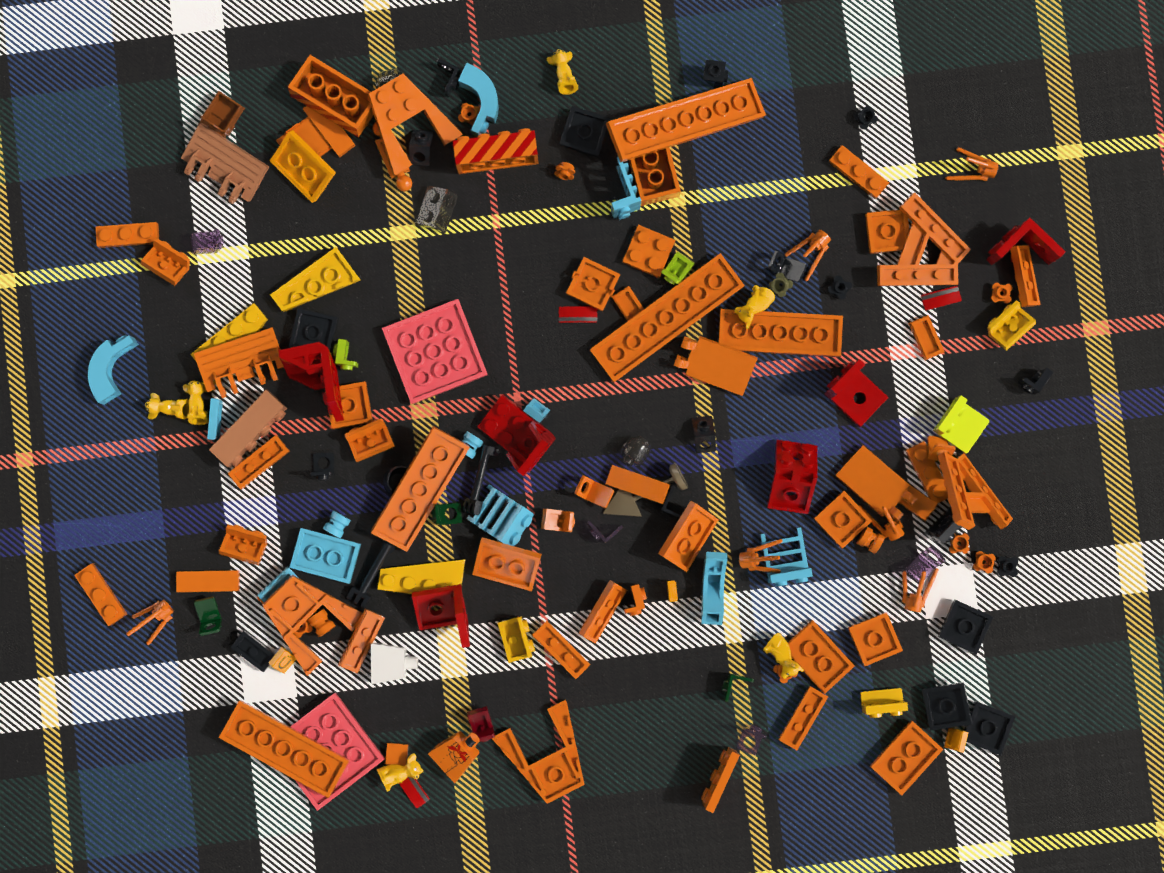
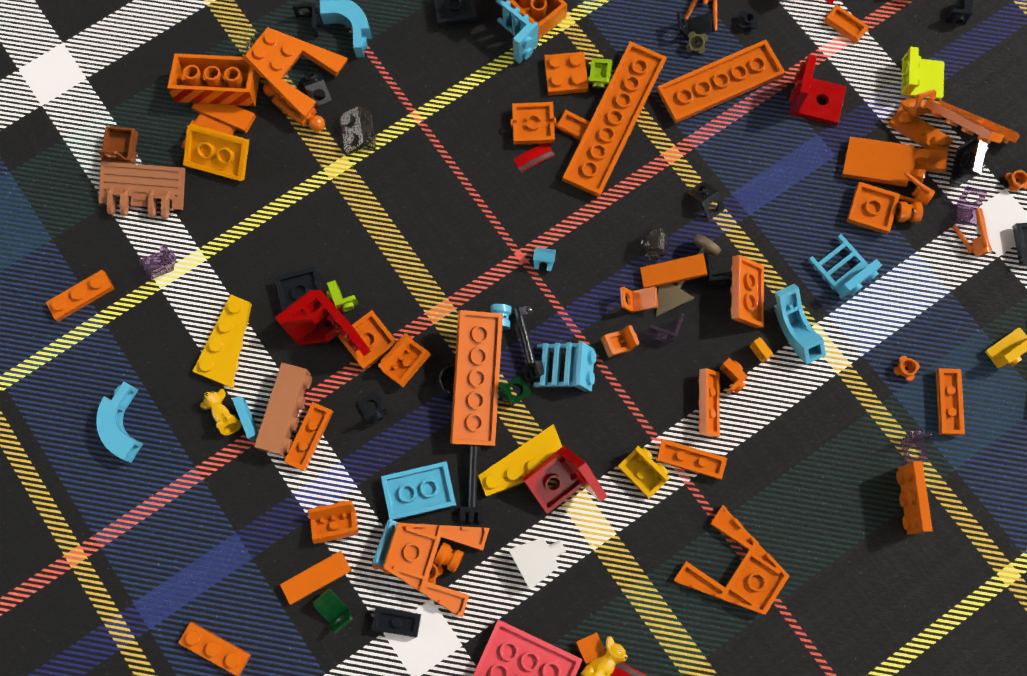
camera: 25 degrees left, 10 degrees down
orange plant [126,599,174,645] -> none
orange bracket [141,238,190,286] -> none
yellow animal [145,393,189,419] -> none
orange hinge [193,327,284,398] -> none
light orange tile [268,647,296,674] -> none
yellow wing [270,247,361,312] -> none
medium azure wheel [323,511,351,538] -> none
orange tile [338,608,385,674] -> none
coral plate [382,299,488,404] -> none
orange torso [428,731,480,783] -> none
orange brick [453,128,539,174] -> none
orange plate [458,103,480,126] -> none
dark red bracket [467,706,495,742] -> none
orange plate [472,537,542,591] -> none
red bracket [478,394,556,476] -> none
orange plate [555,162,575,180] -> none
orange tile [674,336,758,396] -> none
dark green bracket [722,673,754,702] -> none
yellow animal [734,285,775,329] -> none
orange plant [739,539,782,573] -> none
yellow animal [763,633,804,679] -> none
red bracket [767,440,818,514] -> none
orange tile [788,620,855,694] -> none
orange plate [848,612,903,666] -> none
orange plate [949,533,969,554] -> none

